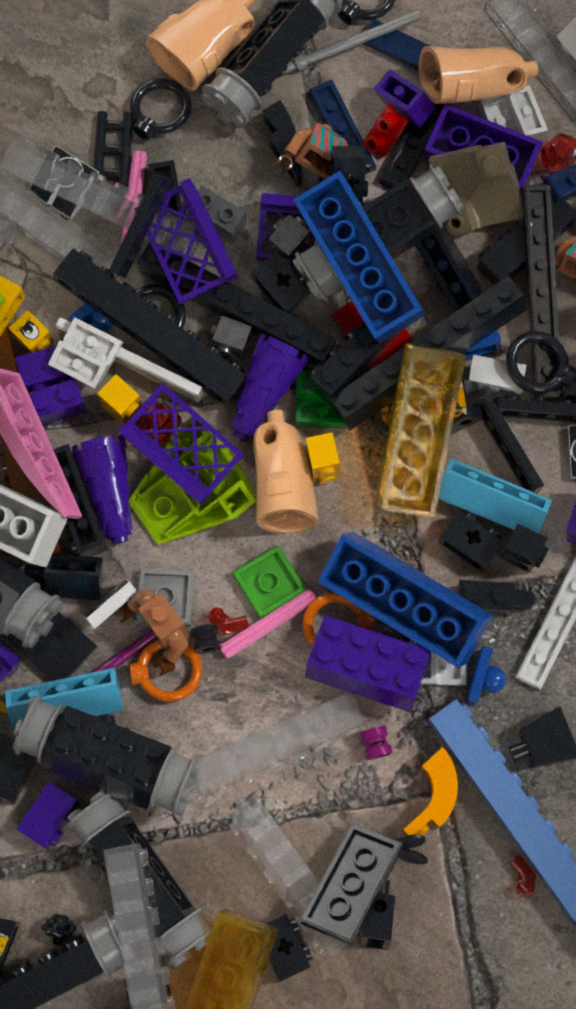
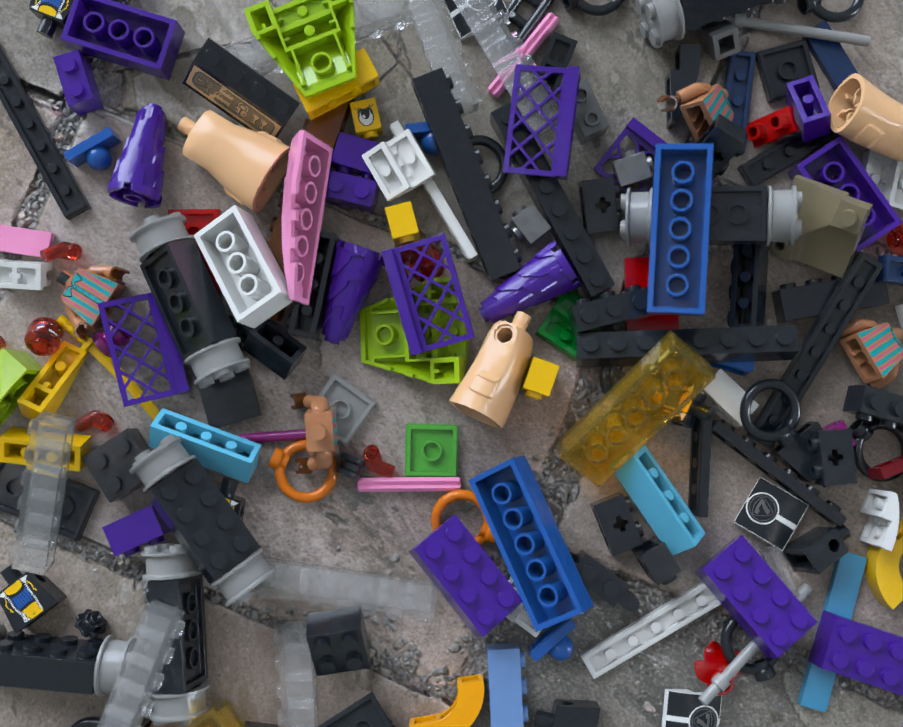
camera: 30 degrees right, 10 degrees up
white slope [83,579,136,629] -> none
black tile [109,173,172,278] -> none
magenta wheel [359,726,393,760] -> none
none -> black brick [306,606,370,676]
none -> flat silver brick [700,19,741,61]
none -> black tile [755,39,820,103]

